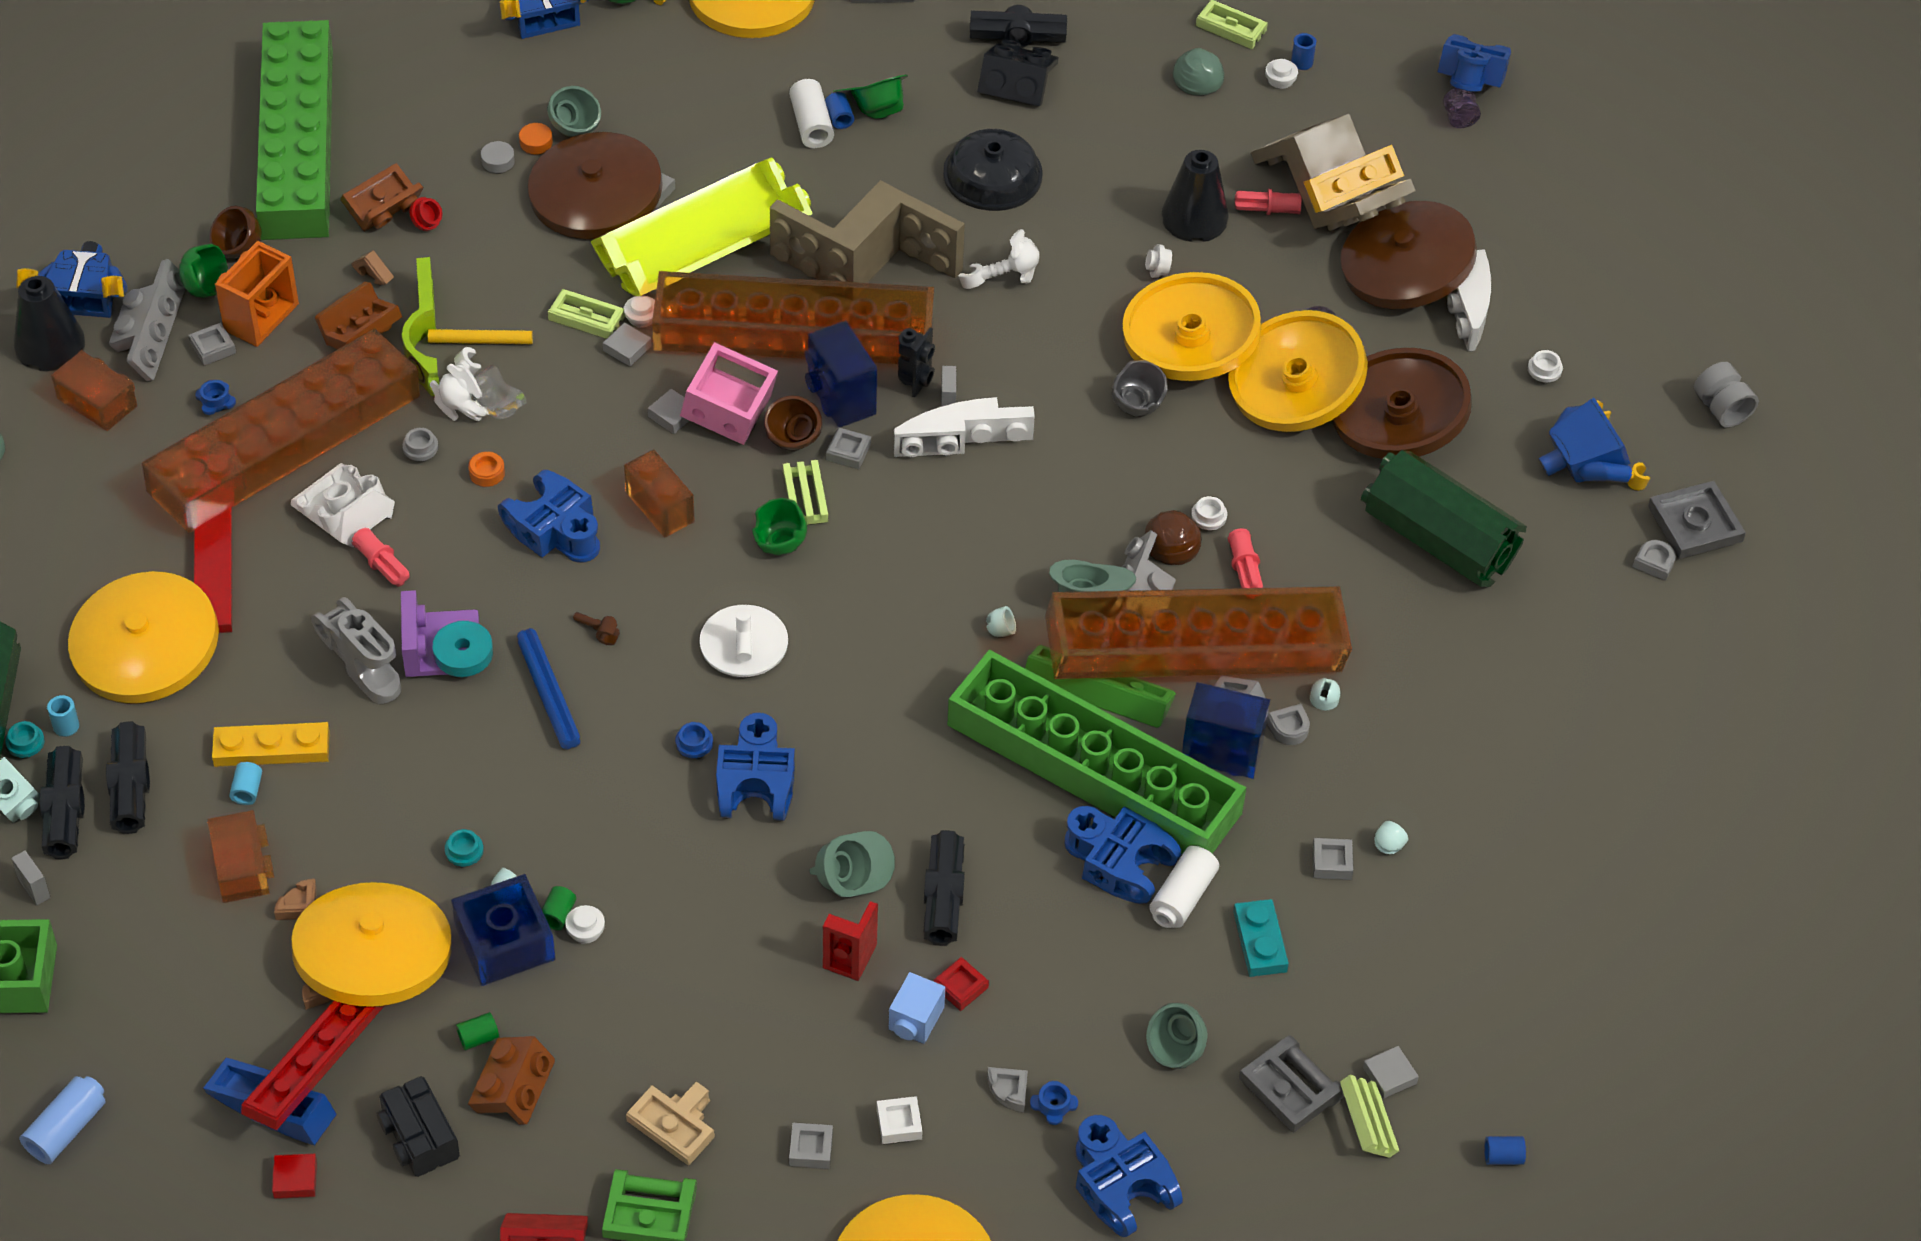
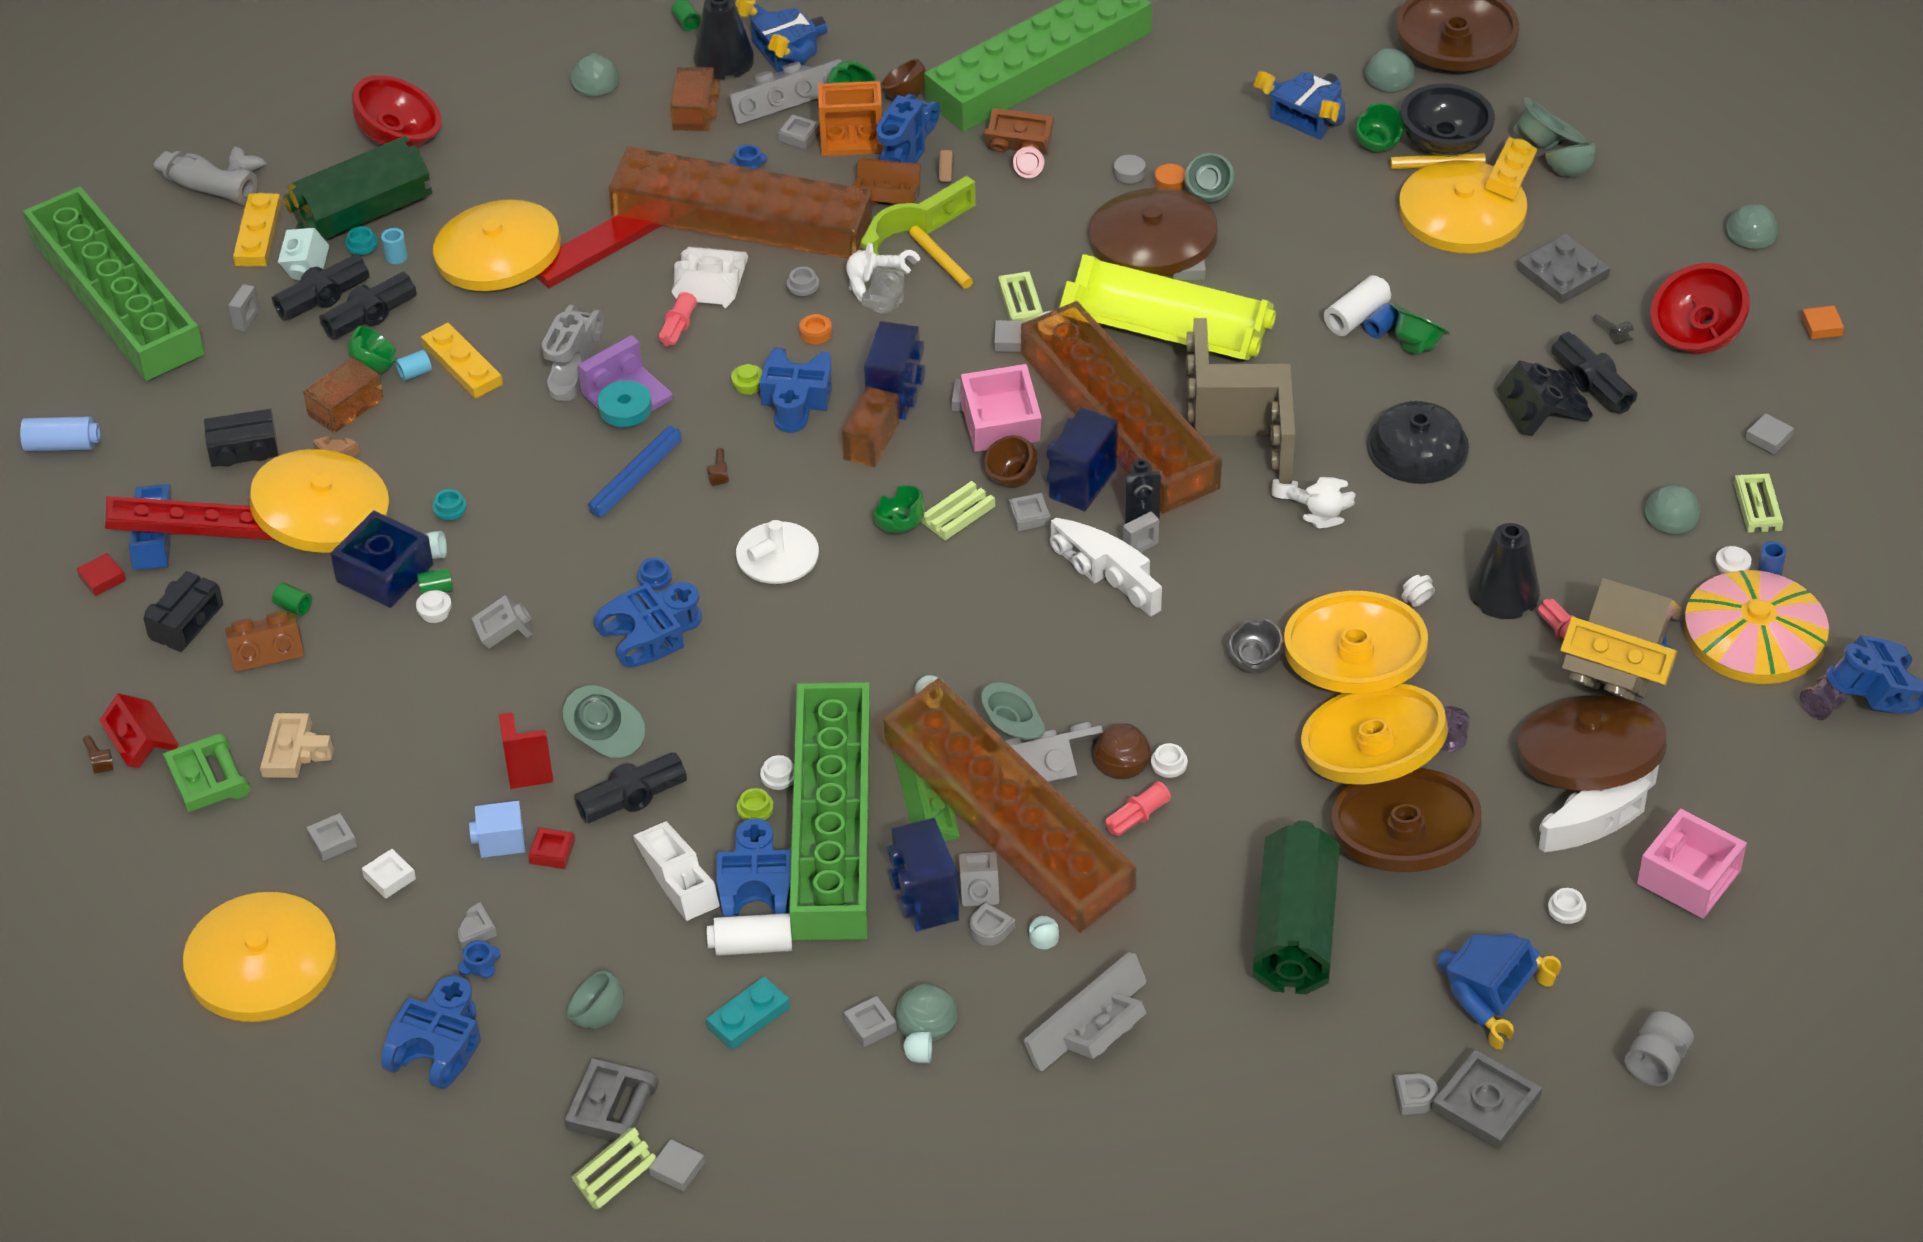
camera: 60 degrees right, 5 degrees down
none -> black brick [204,409,279,467]
none -> green hair [347,326,396,375]
none -> light grey bracket [472,595,533,649]
none -> white slope [633,821,720,921]
none -> lime plate [731,364,763,395]
none -> lime plate [737,788,774,821]
none -> white plate [760,755,794,790]
none -> clear blue brick [864,321,925,420]
none -> blue piece [876,94,940,163]
none -> sand green piece [895,984,958,1042]
none -> light grey bracket [1024,952,1147,1071]
none -> bright pink piece [1637,808,1747,919]
none -> dish [1684,570,1829,684]

